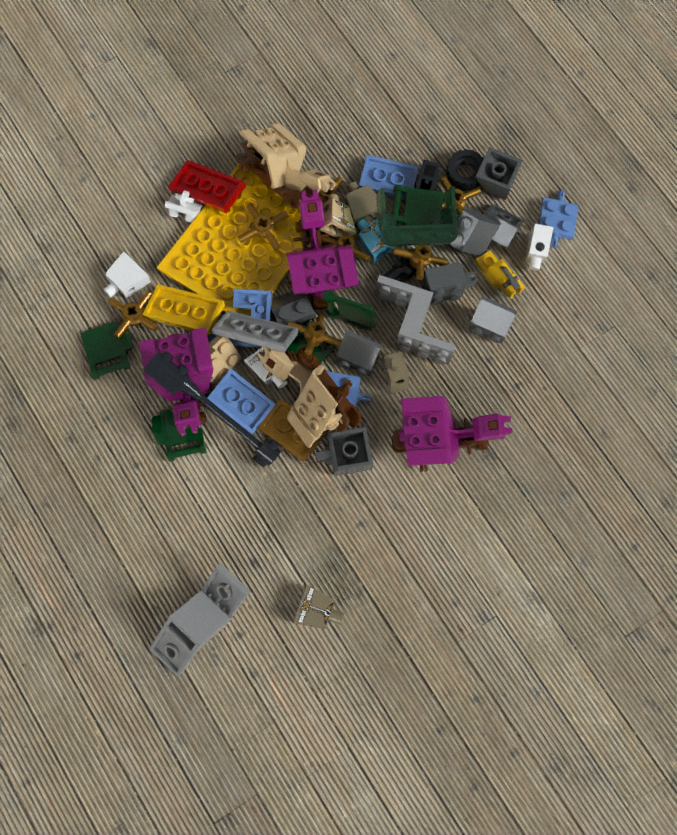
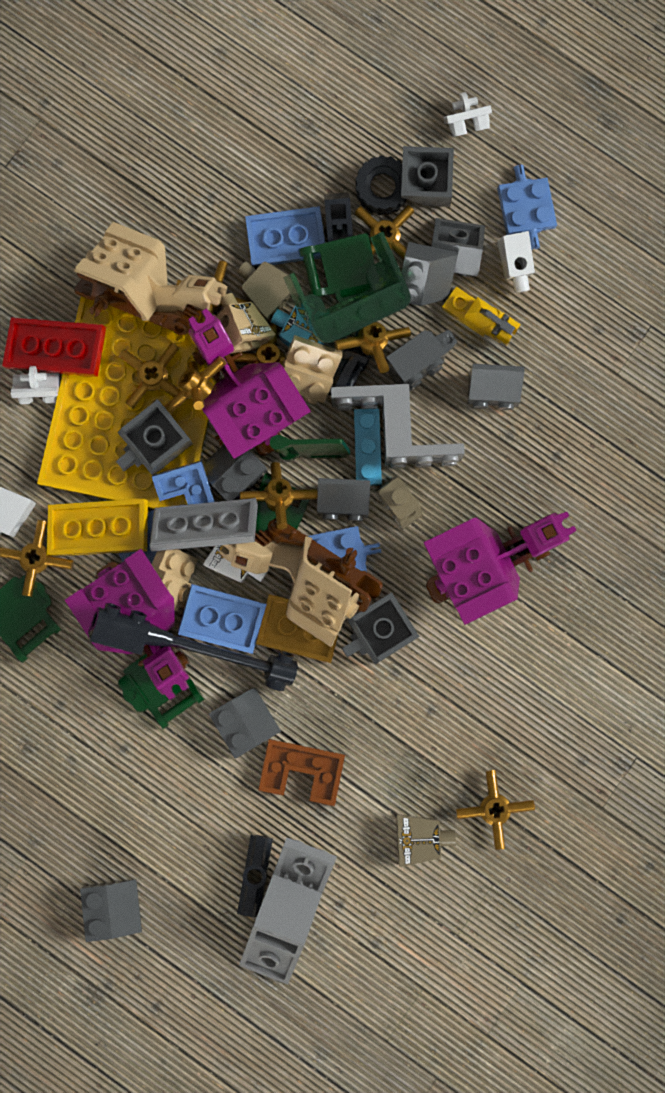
camera: 15 degrees left, 10 degrees up
none -> dark grey slope [80,879,142,942]
none -> dark grey hinge [116,400,193,475]
none -> pearl gold bar [164,356,227,414]
none -> dark grey slope [209,687,281,759]
none -> black piece [237,834,273,917]
none -> dark orange plate [258,739,345,806]
none -> tan plate [282,335,342,404]
none -> medium azure plate [354,409,382,486]
none -> white hips [443,92,492,137]
none -> pearl gold bar [456,770,535,850]

